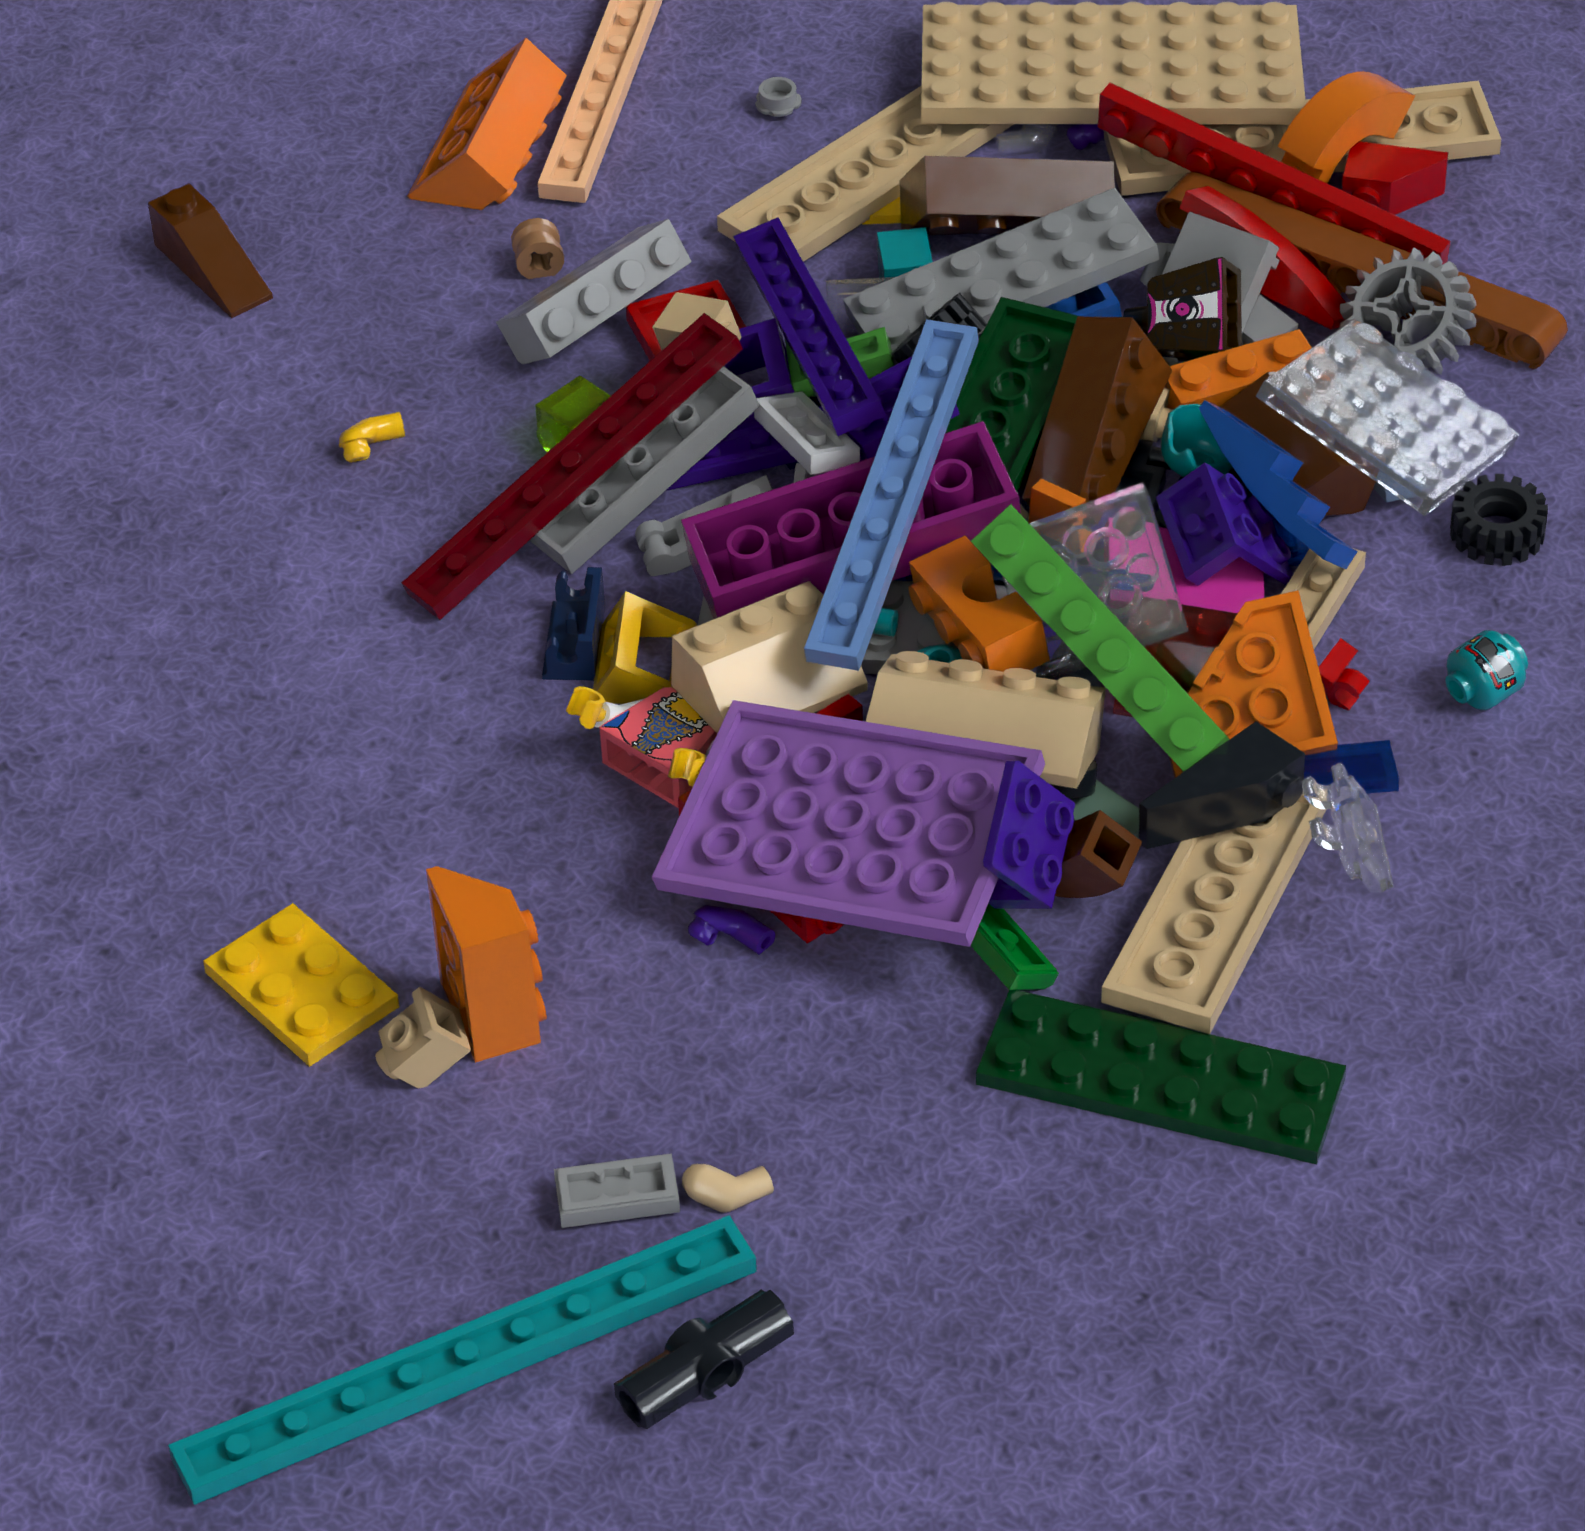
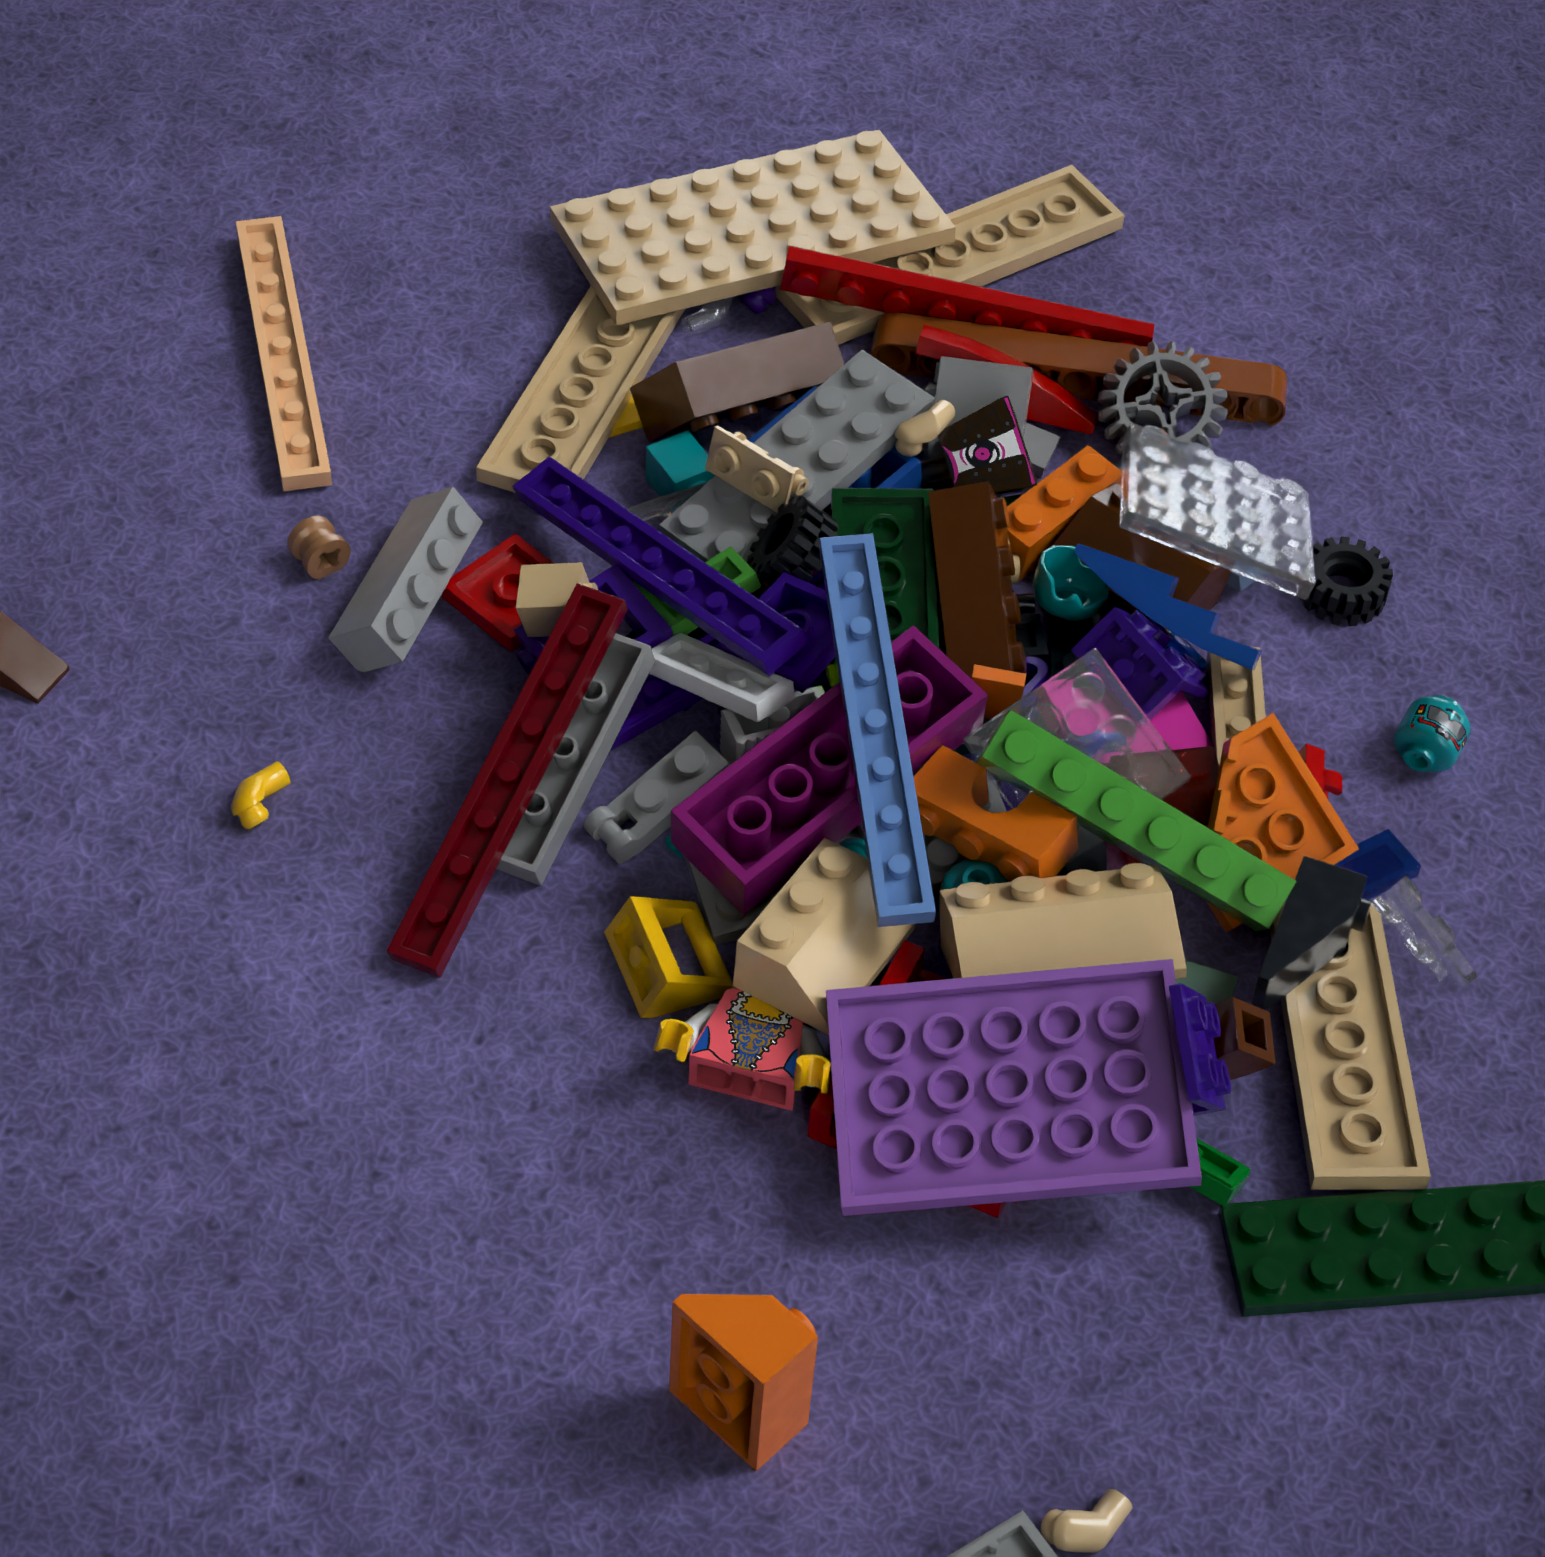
camera: 30 degrees left, 5 degrees up
yellow plate [203,903,400,1067] -> none
tan brick [375,987,471,1089] -> none
orange slope [407,38,567,210] -> none
clear neon green brick [535,375,611,452] -> none
dark blue hinge [542,567,605,681] -> none
dark purple arm [688,905,775,955] -> none
light grey plate [755,77,802,117] -> none
orange arch [1277,71,1415,184] -> none
red slope [1342,141,1449,215] -> none
none -> tan hinge [705,425,809,513]
none -> tan arm [894,400,955,457]

